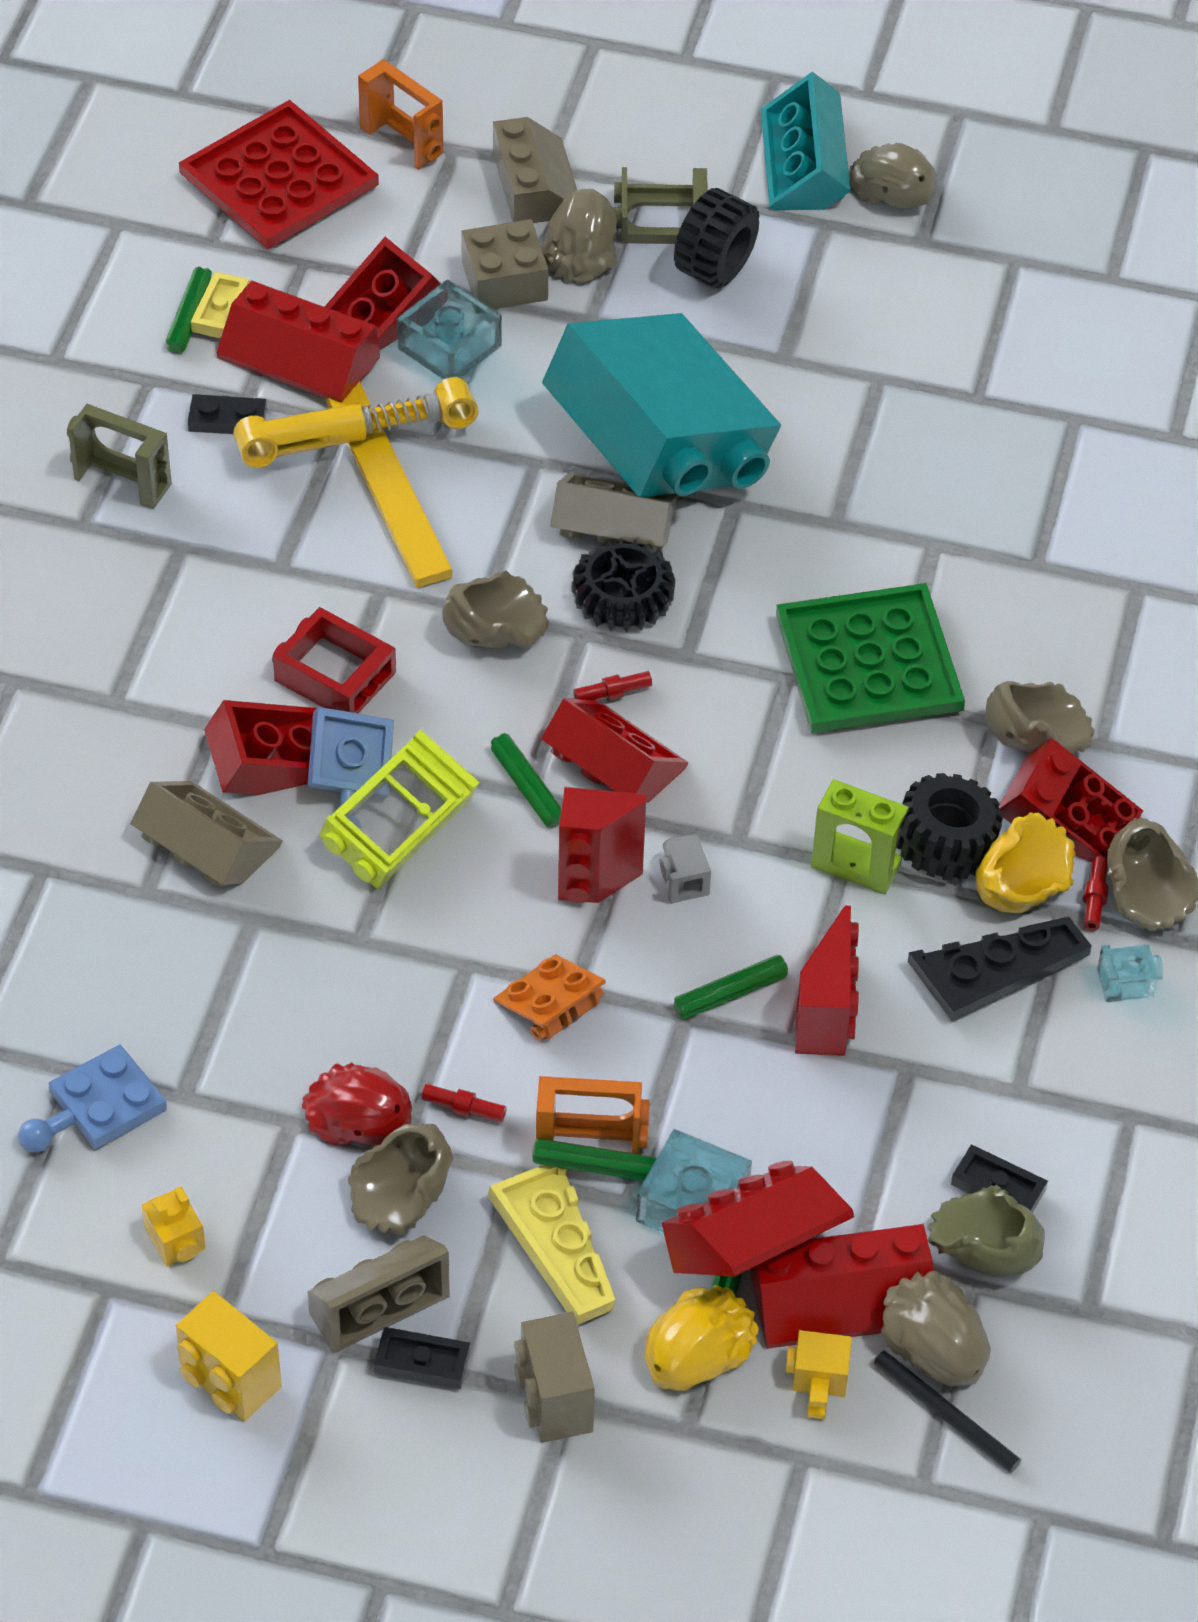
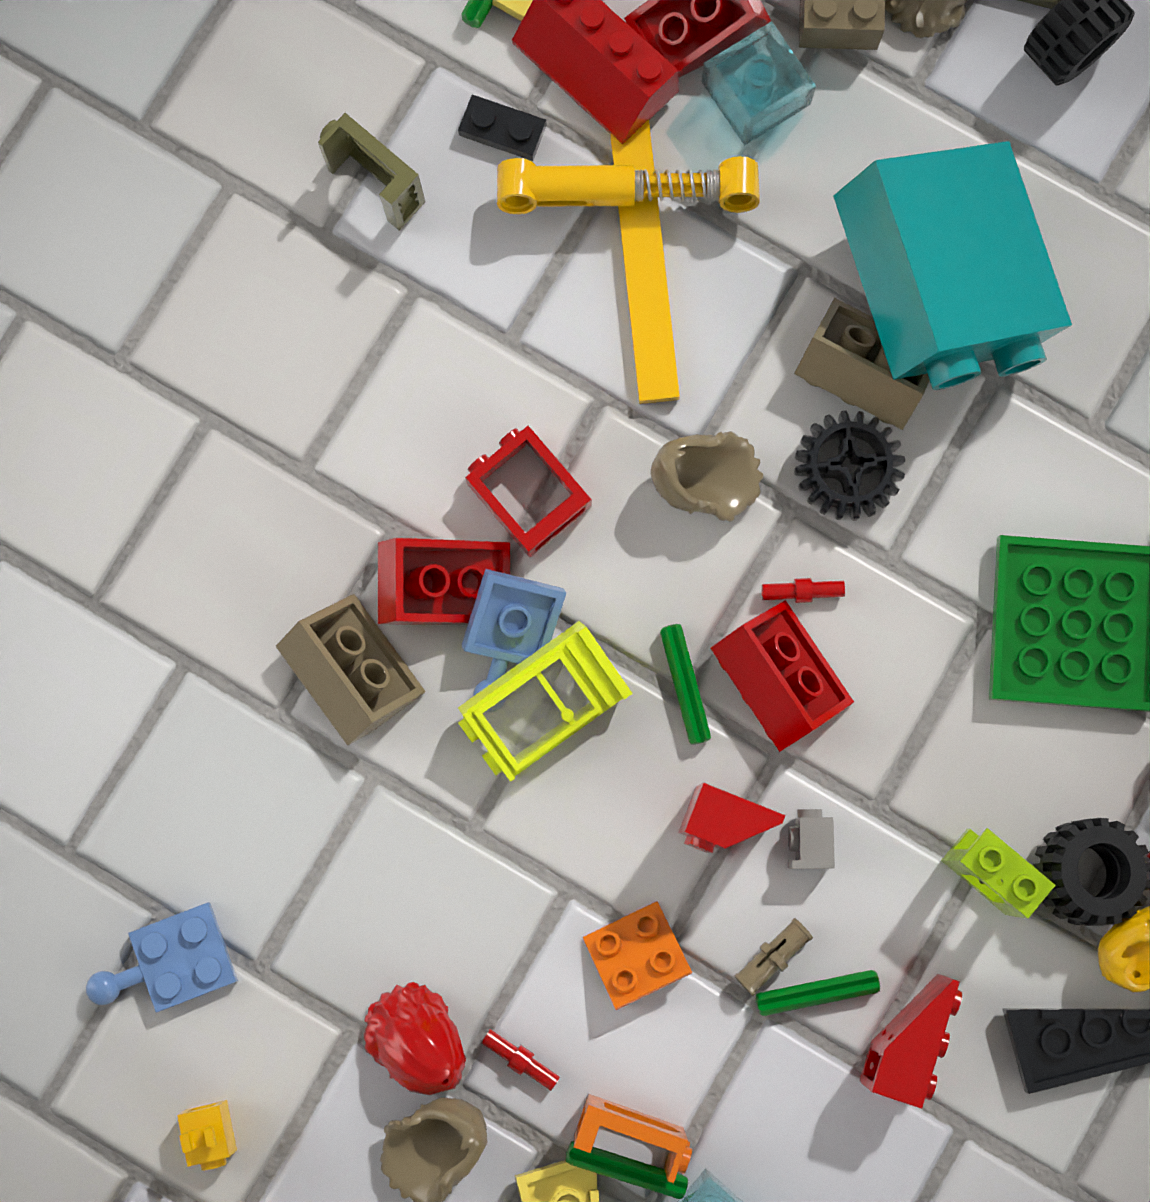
camera: 20 degrees right, 30 degrees up
none -> dark tan pin [734,918,813,996]

